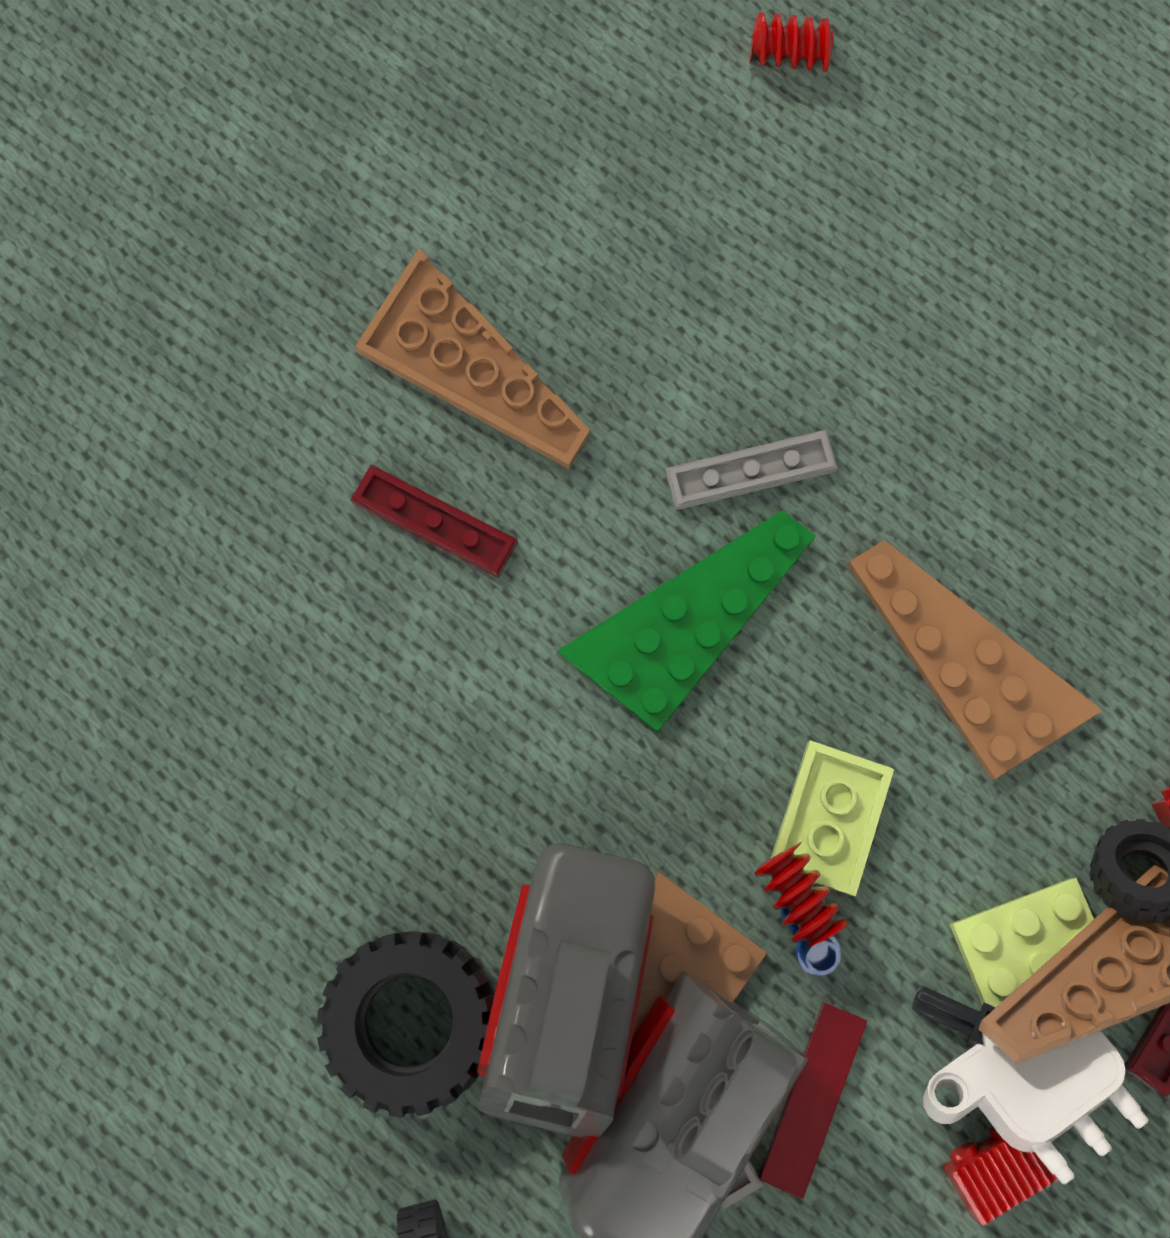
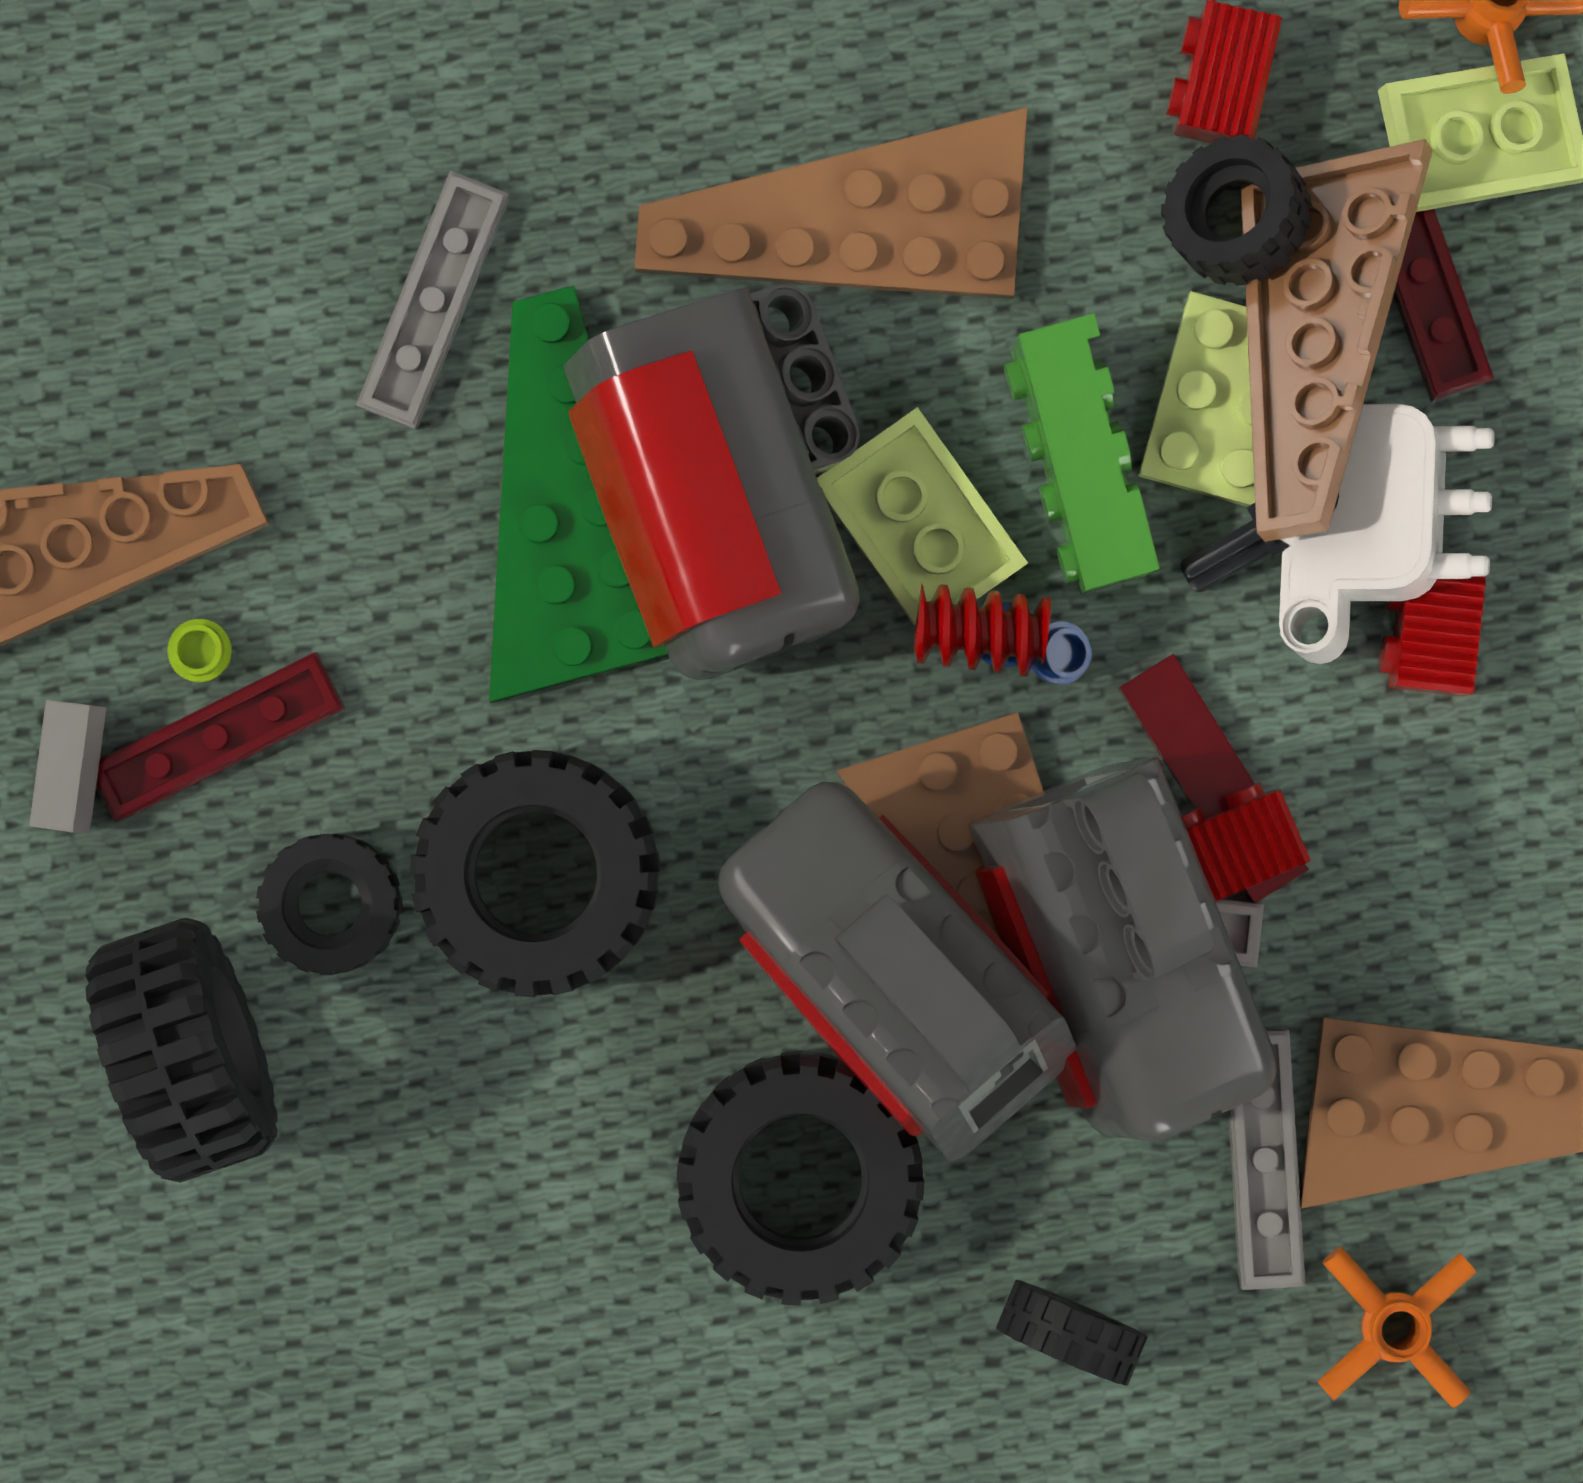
camera: 55 degrees left, 10 degrees up
none -> light grey tile [29,700,106,834]
none -> black tyre [85,918,278,1183]
none -> lime plate [167,619,232,683]
none -> black tyre [256,834,402,975]
none -> black tyre [410,750,660,997]
none -> piece [563,284,860,680]
none -> bright green wedge [1004,313,1160,595]
none -> red brick [1181,782,1311,901]

